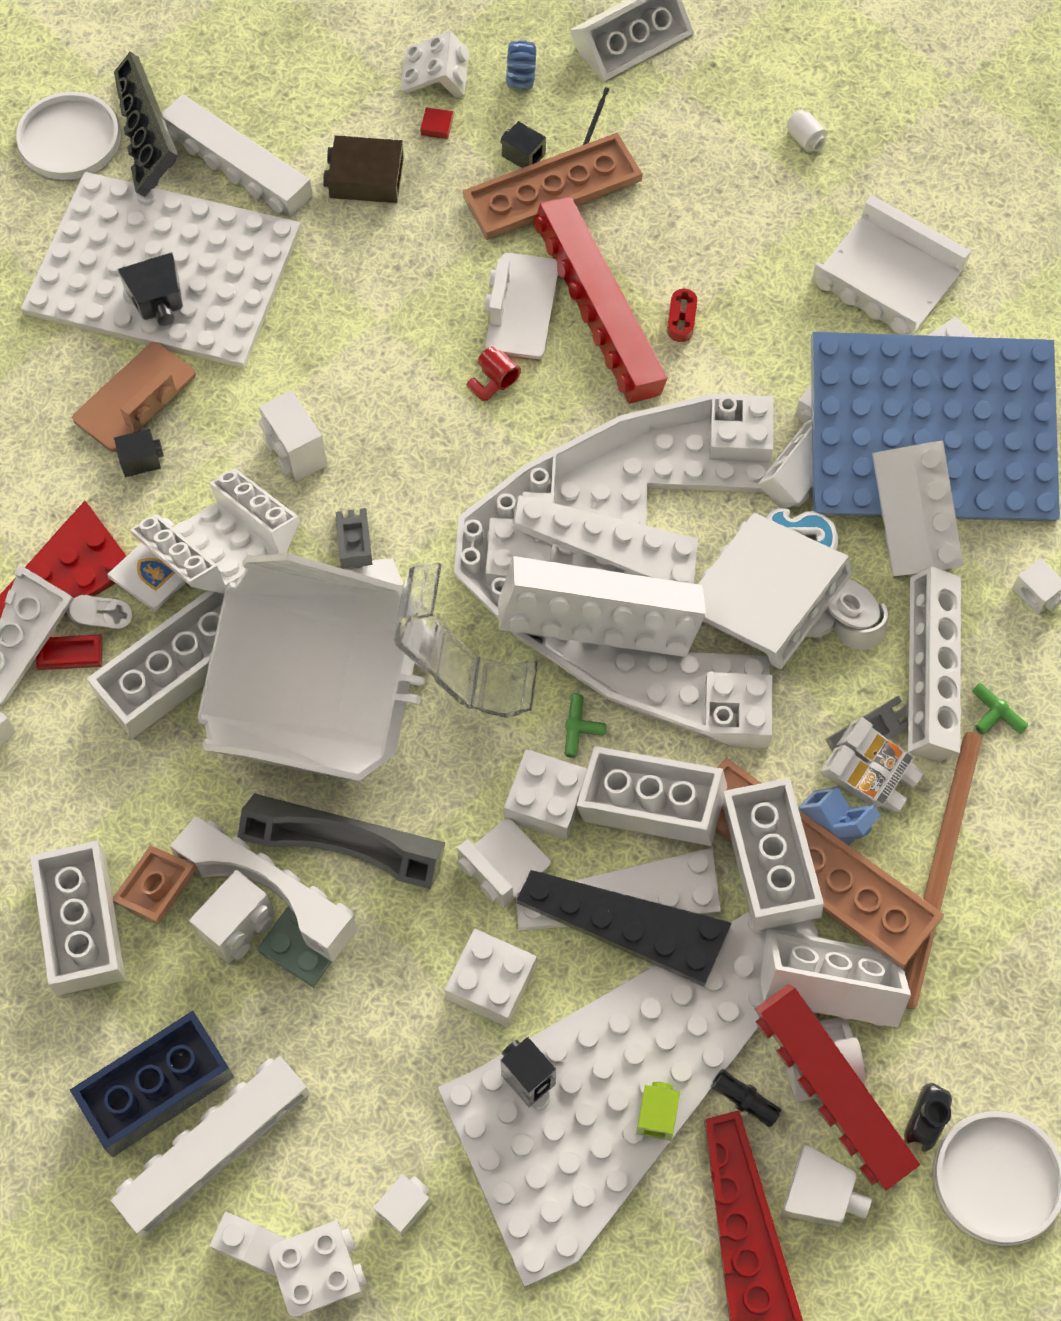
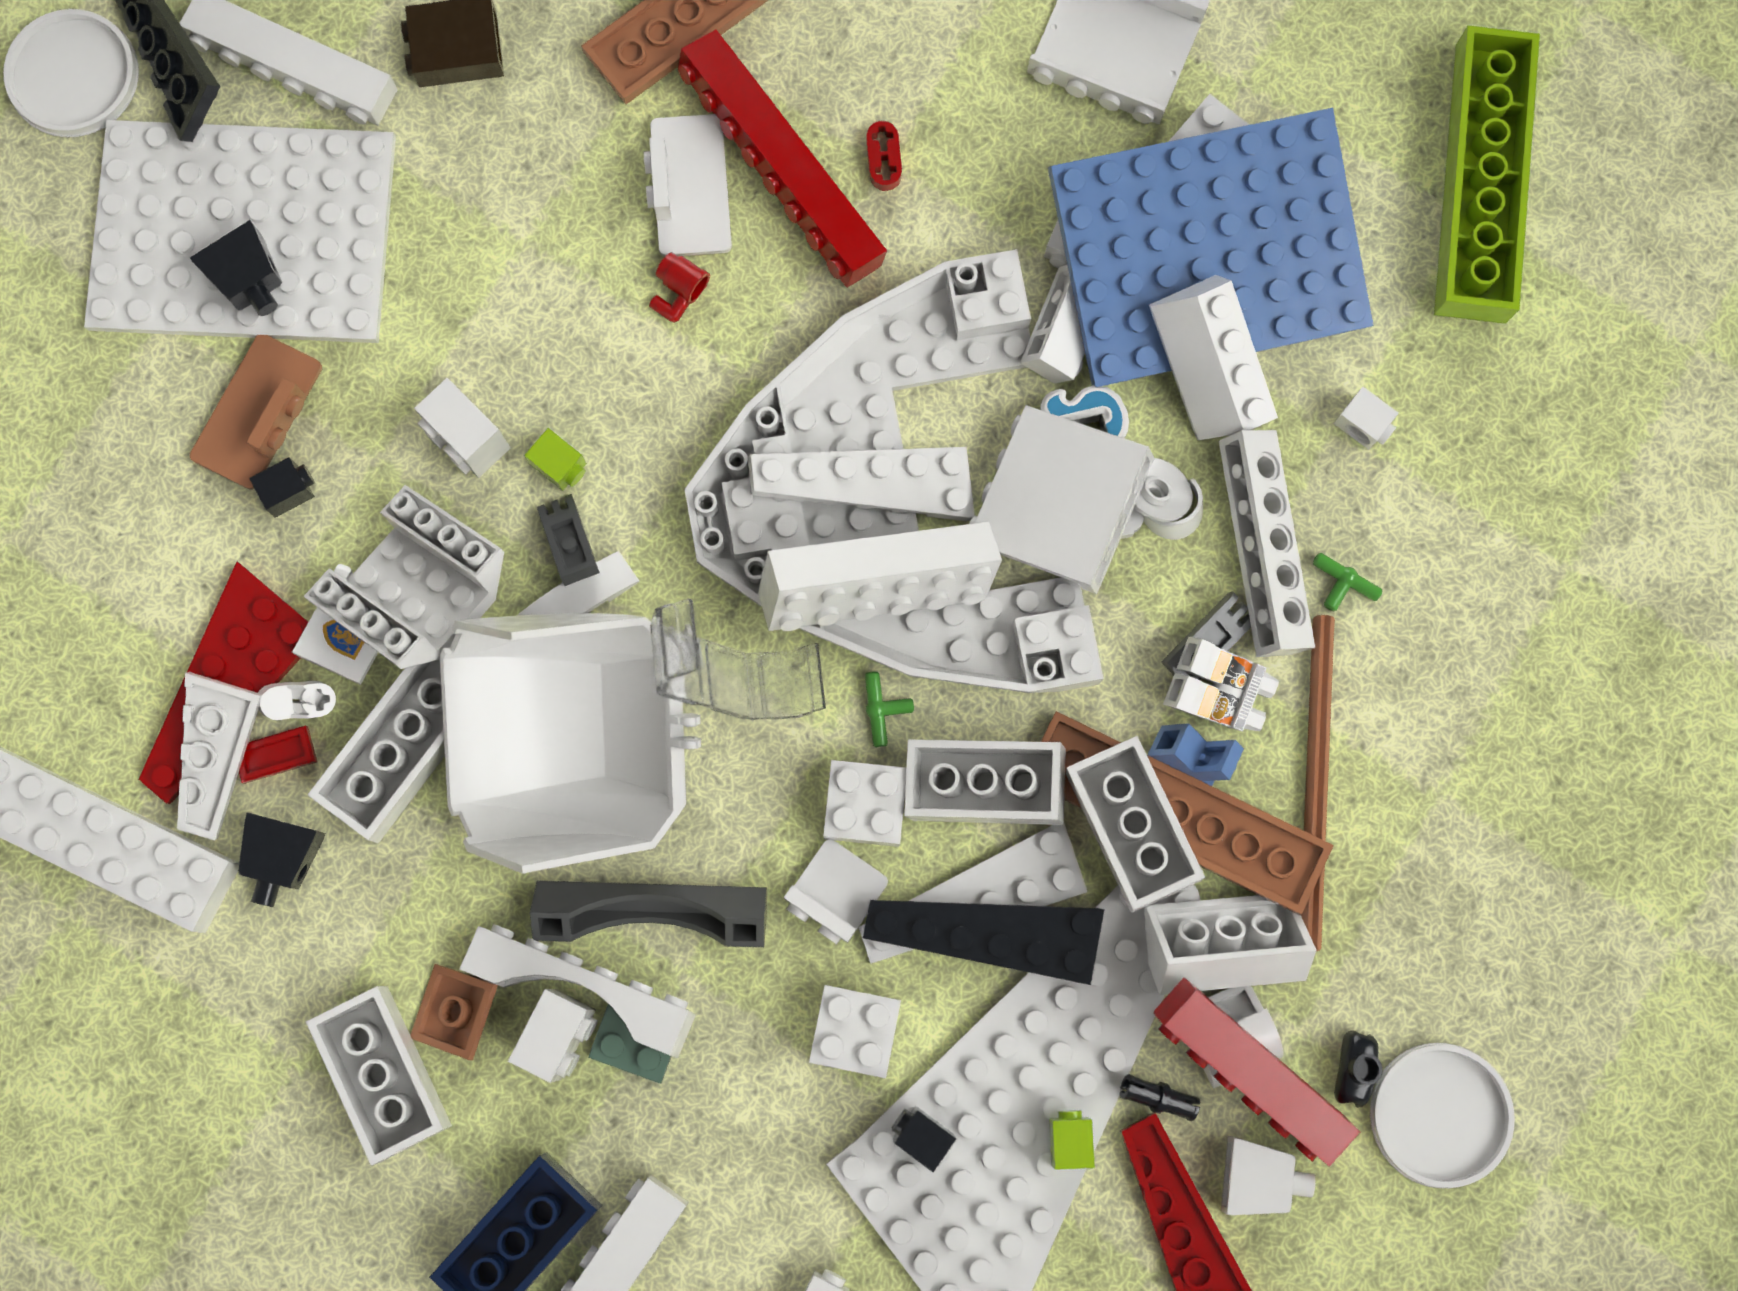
camera: 15 degrees left, 15 degrees up
none -> black torso [238,813,326,908]
none -> lime brick [524,428,587,491]

